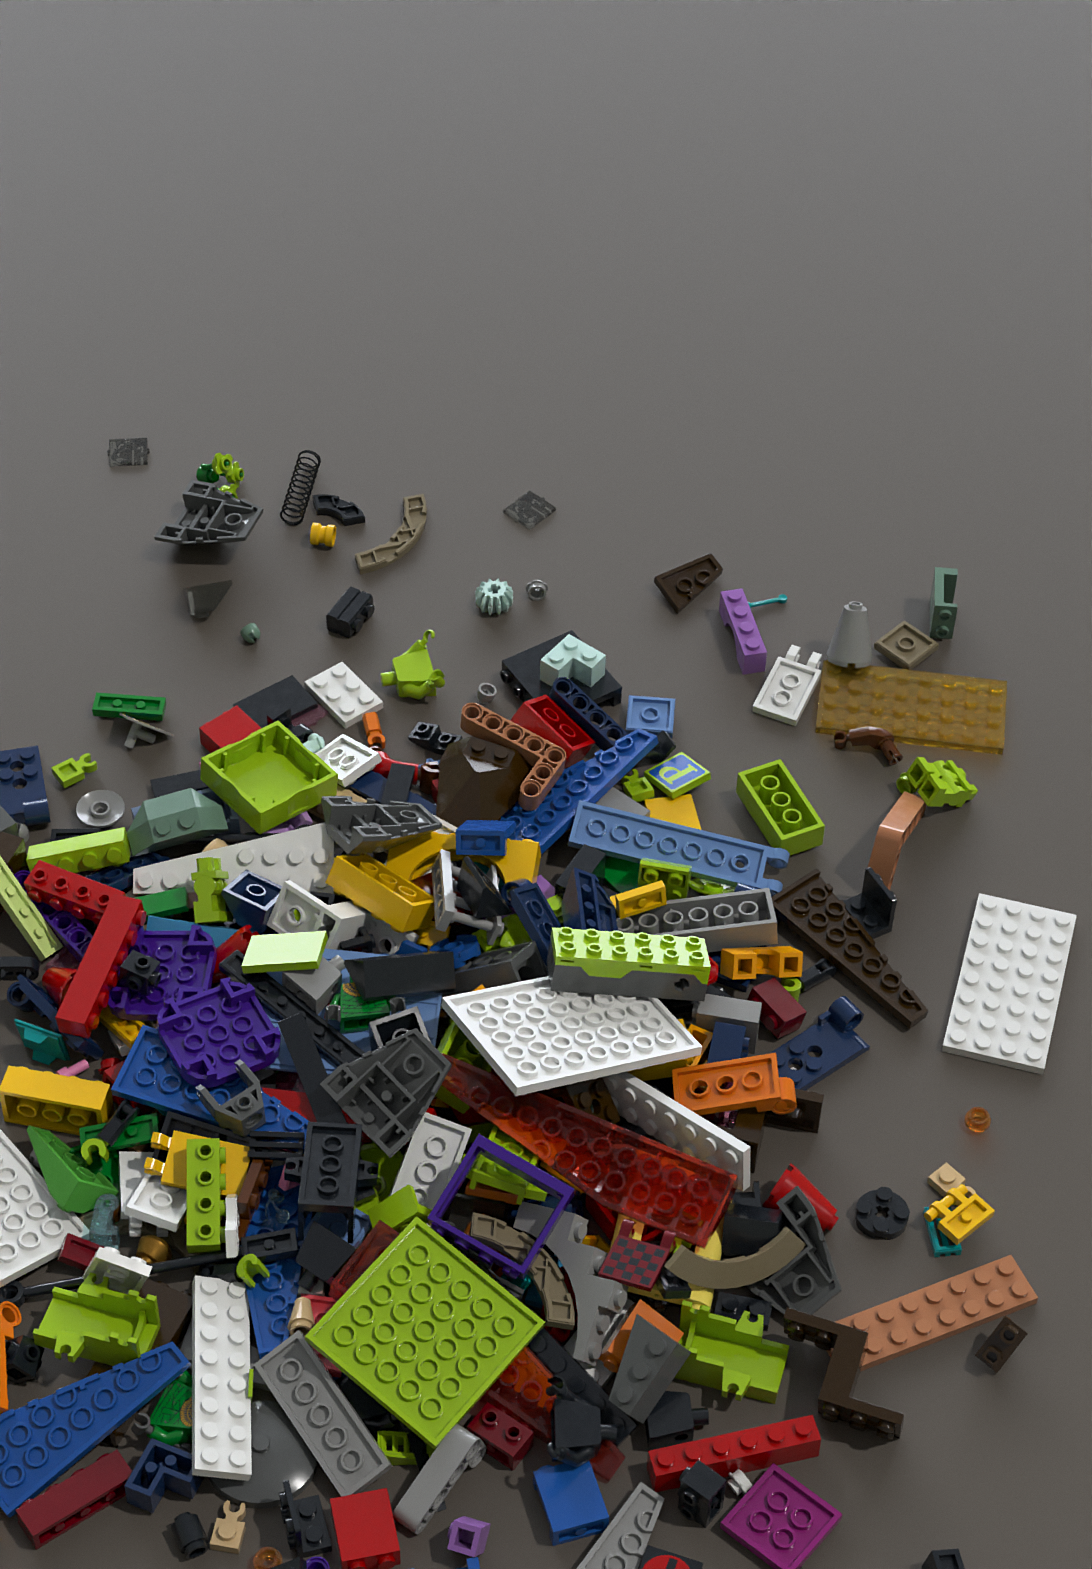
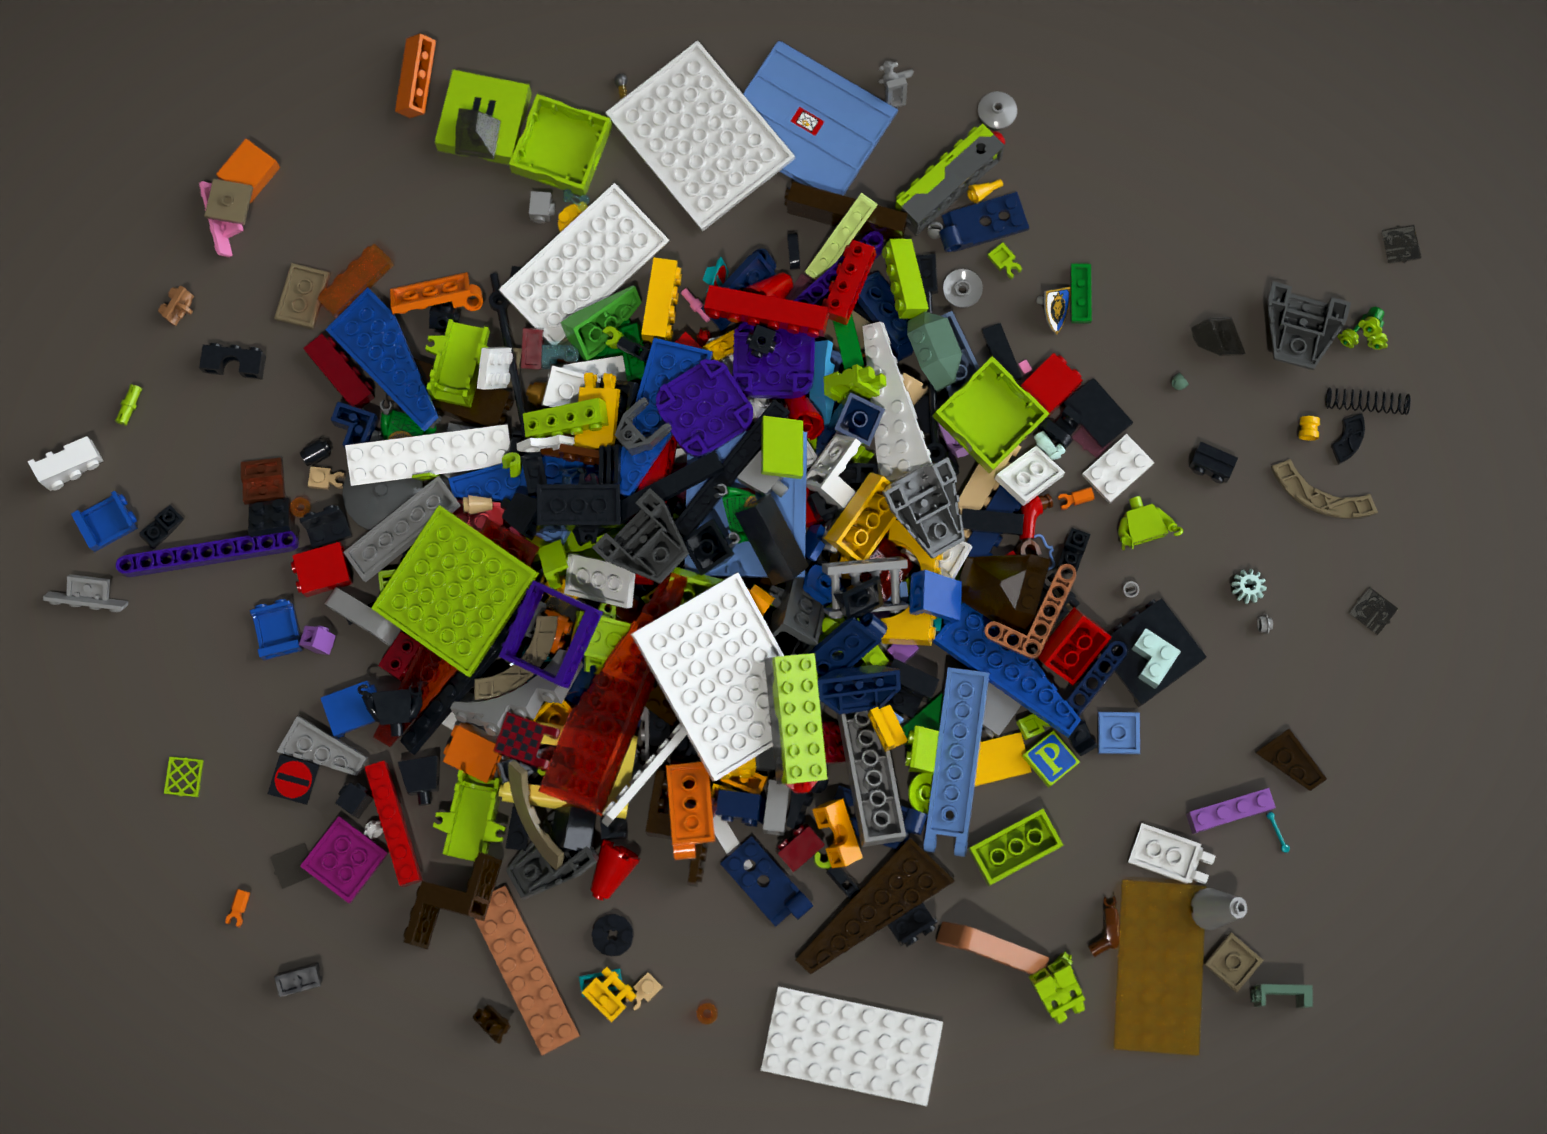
camera: 90 degrees right, 30 degrees up
dark grey wedge [609,1314,691,1423] -> none

